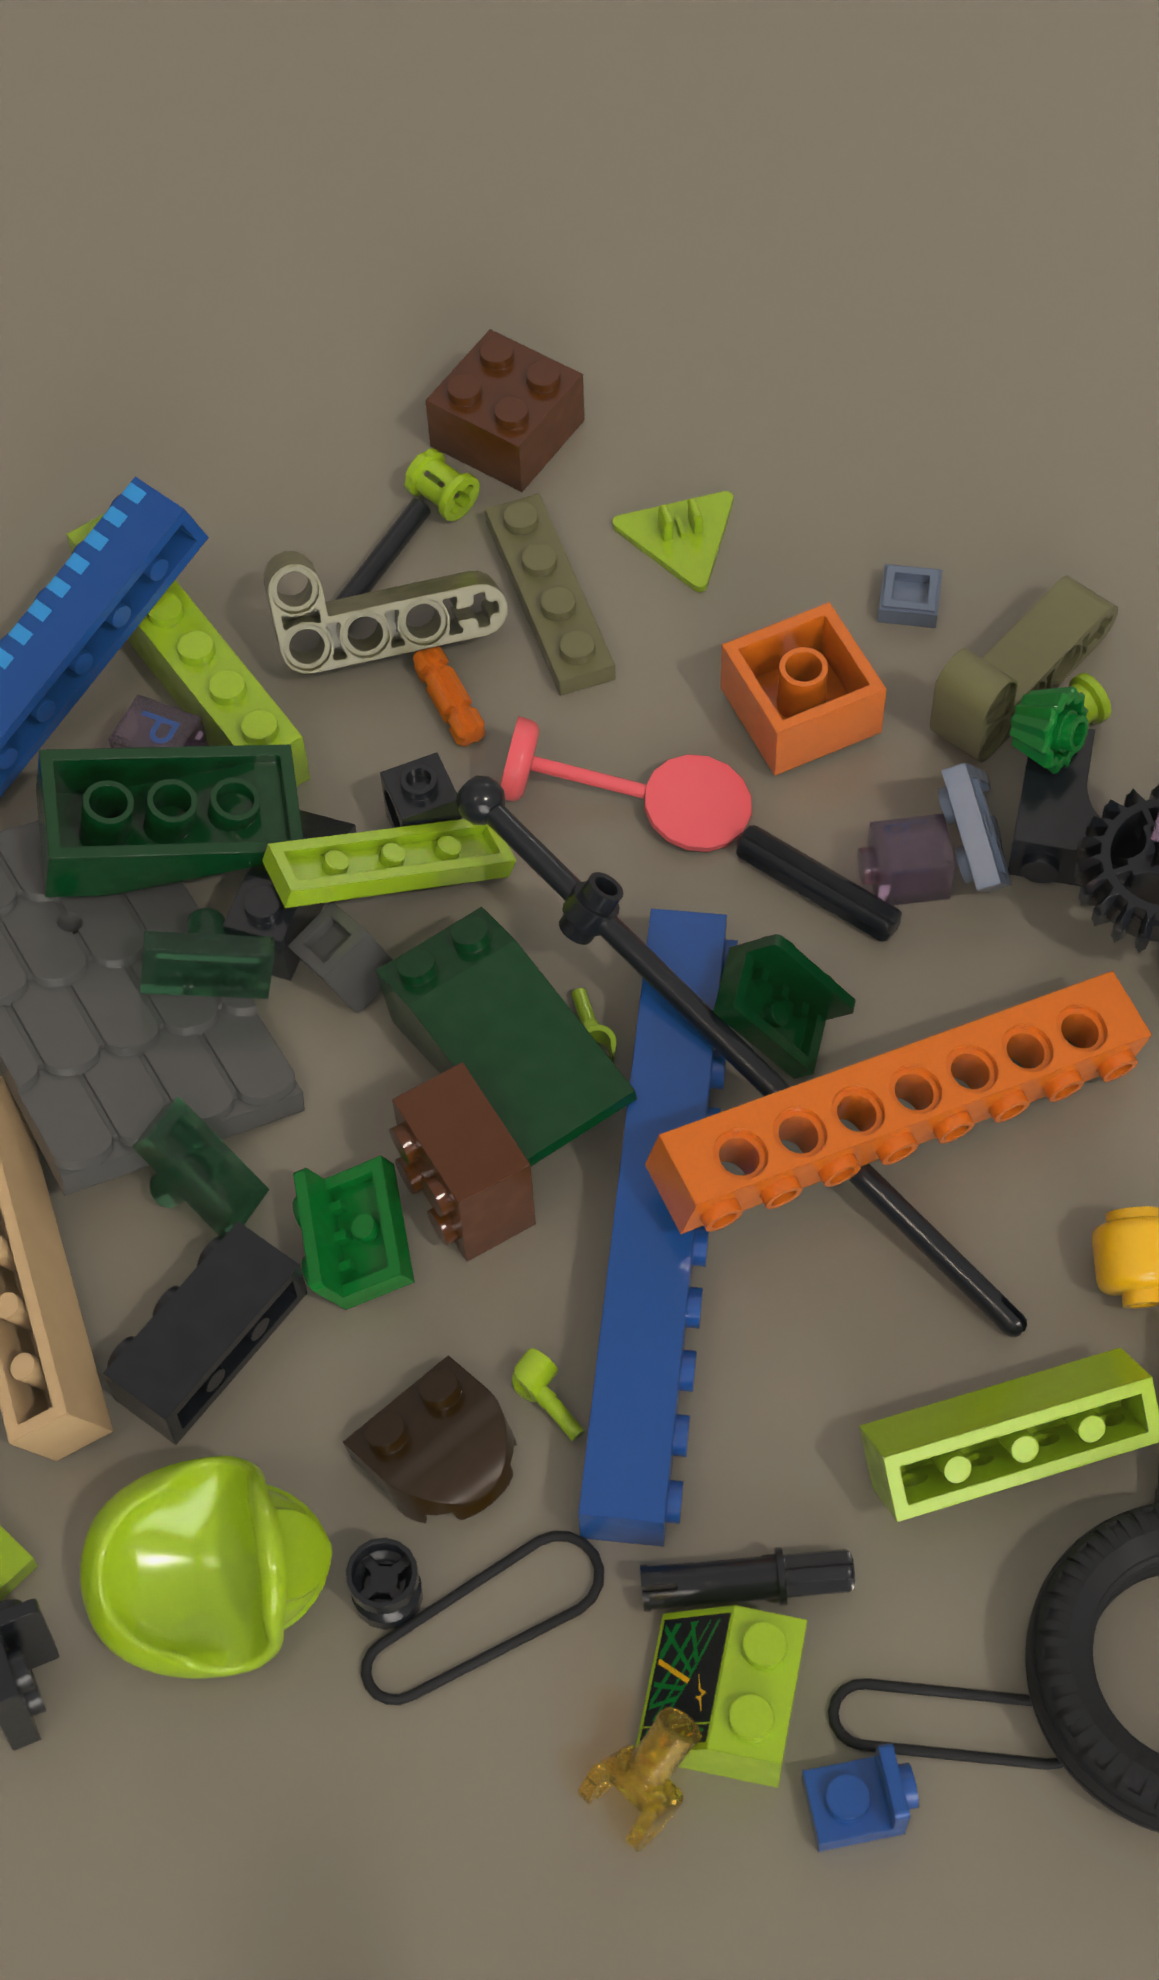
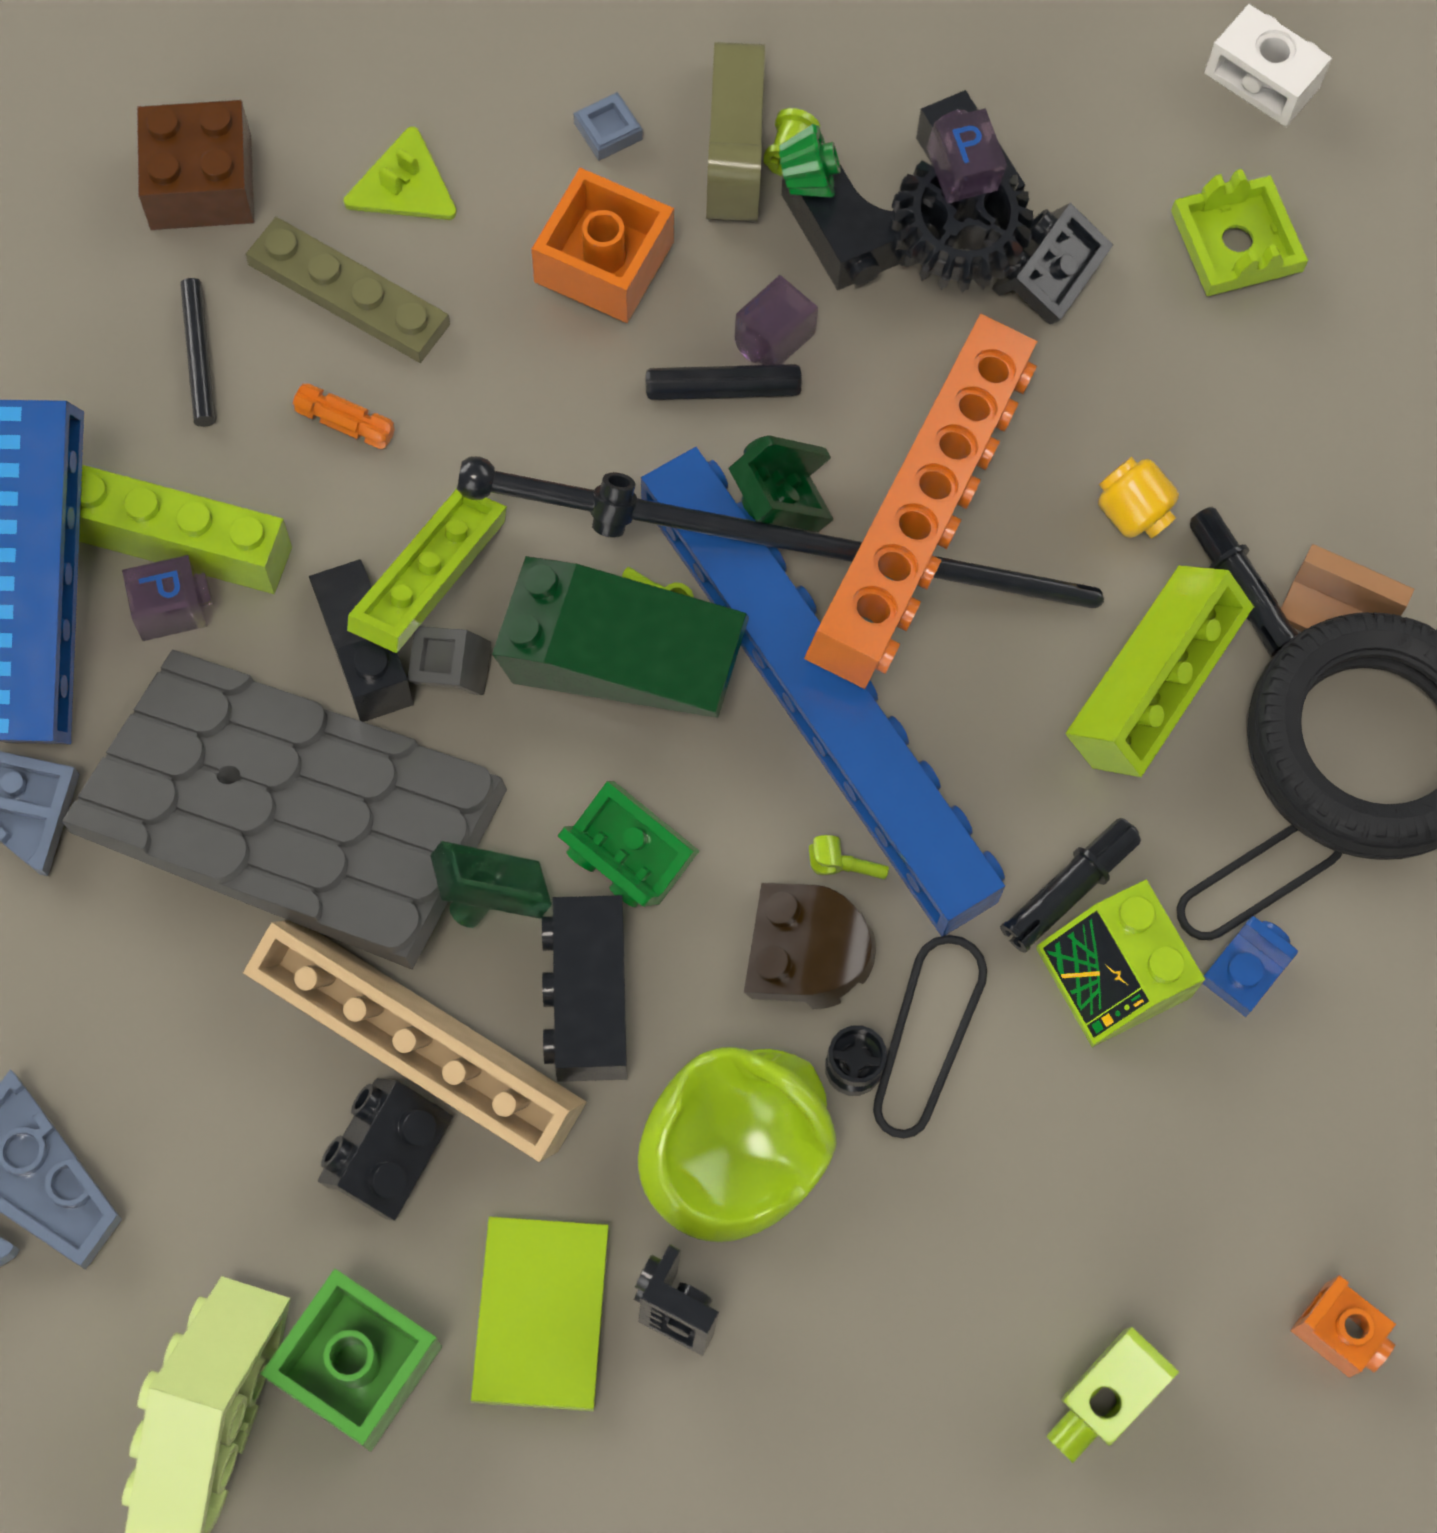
camera: 45 degrees left, 10 degrees up
dark green slope [36,744,303,898] -> none
clear green tile [140,908,274,999] -> none
olive beam [264,551,508,674] -> none
black brick [380,752,462,828] -> none
reddish brown brick [389,1062,536,1262] -> none
lime bush [404,448,480,522] -> none
coral piece [501,716,752,852] -> none
clear yellow piece [577,1707,701,1852] -> none
sand blue wing [938,763,1011,893] -> none

